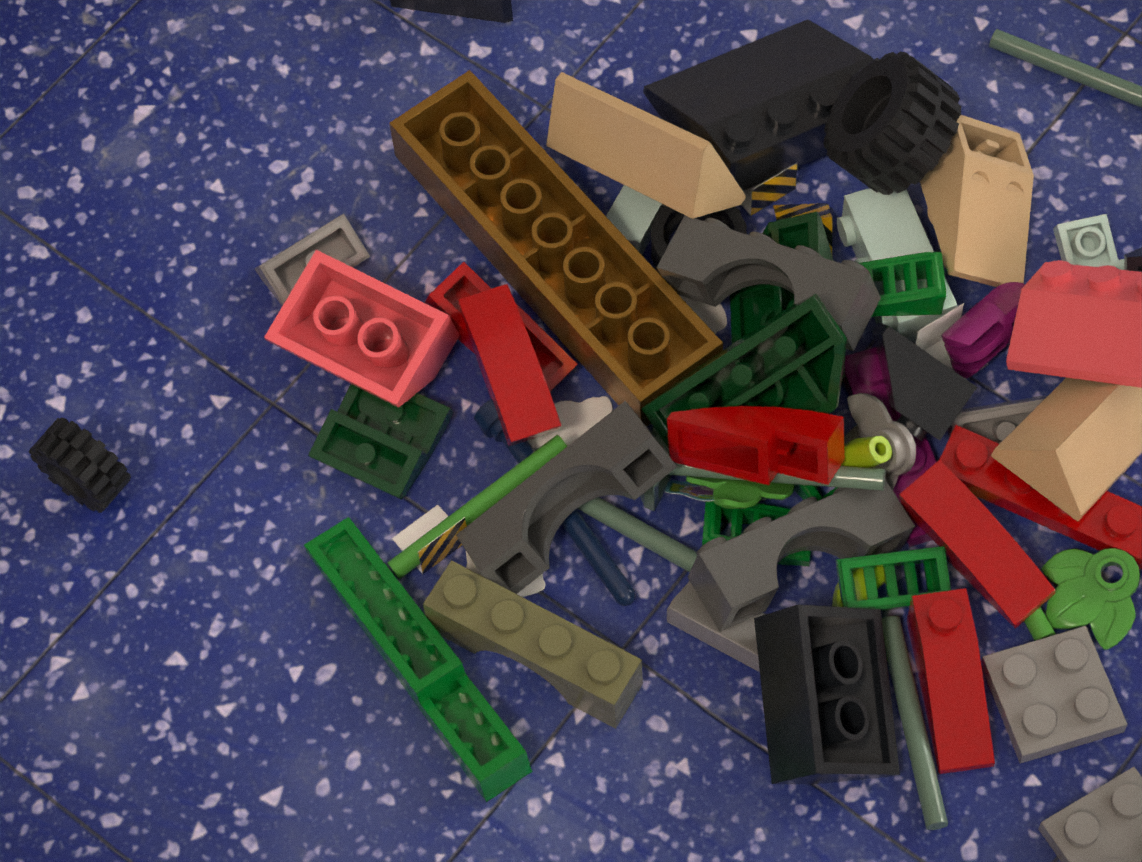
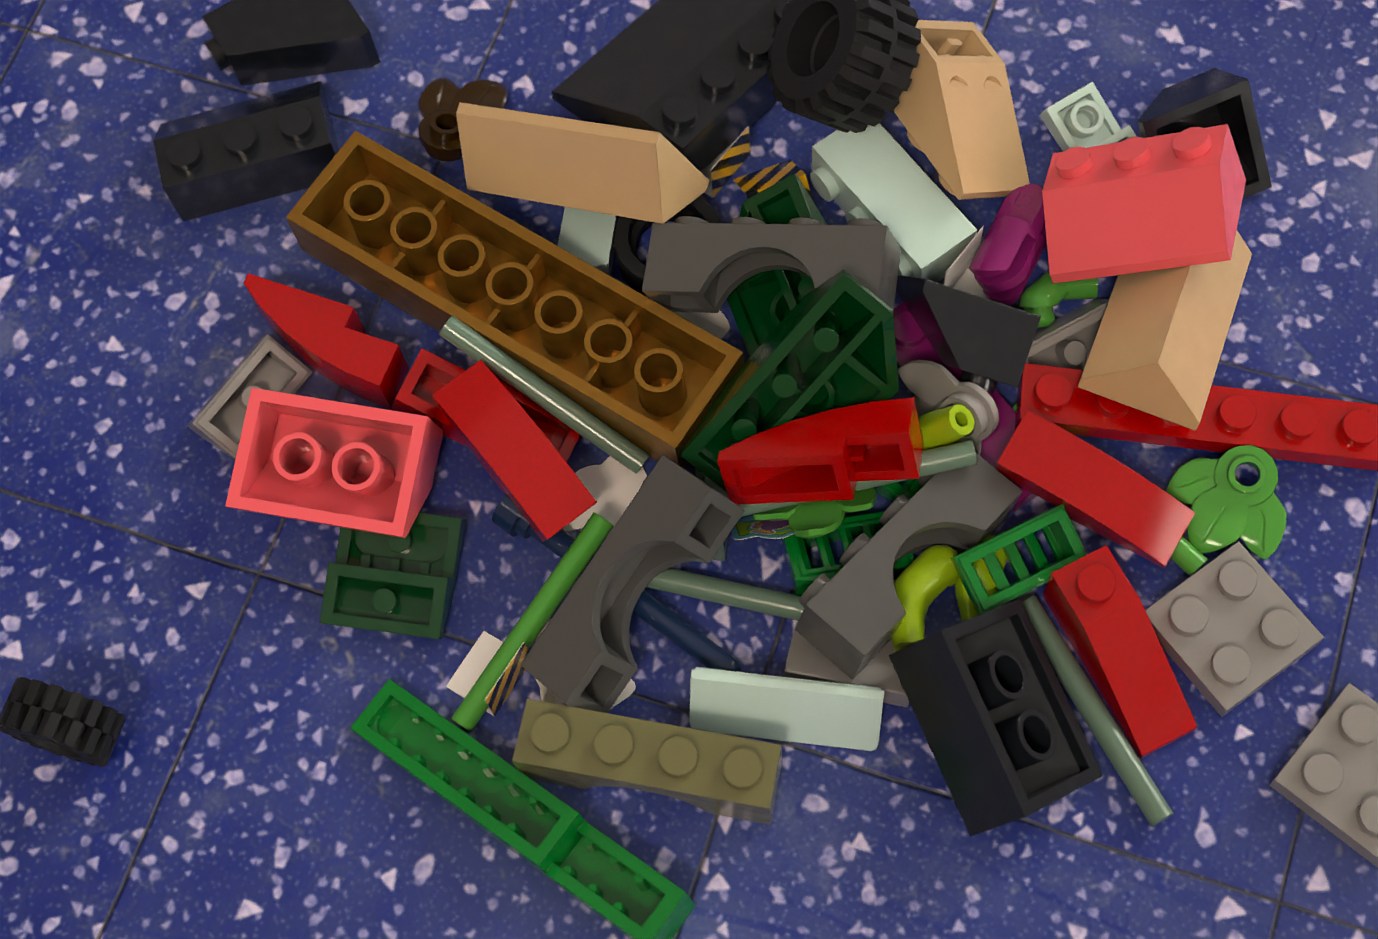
camera: 15 degrees left, 5 degrees up
green slope [859,252,946,317] -> none
none -> black slope [153,81,339,222]
none -> red slope [243,273,410,409]
none -> dark brown plate [418,78,507,162]
none -> sand green bar [439,315,650,474]
none -> light aqua slope [689,667,884,751]
none -> lime arm [892,545,959,652]
none -> bright green arm [1019,272,1098,327]

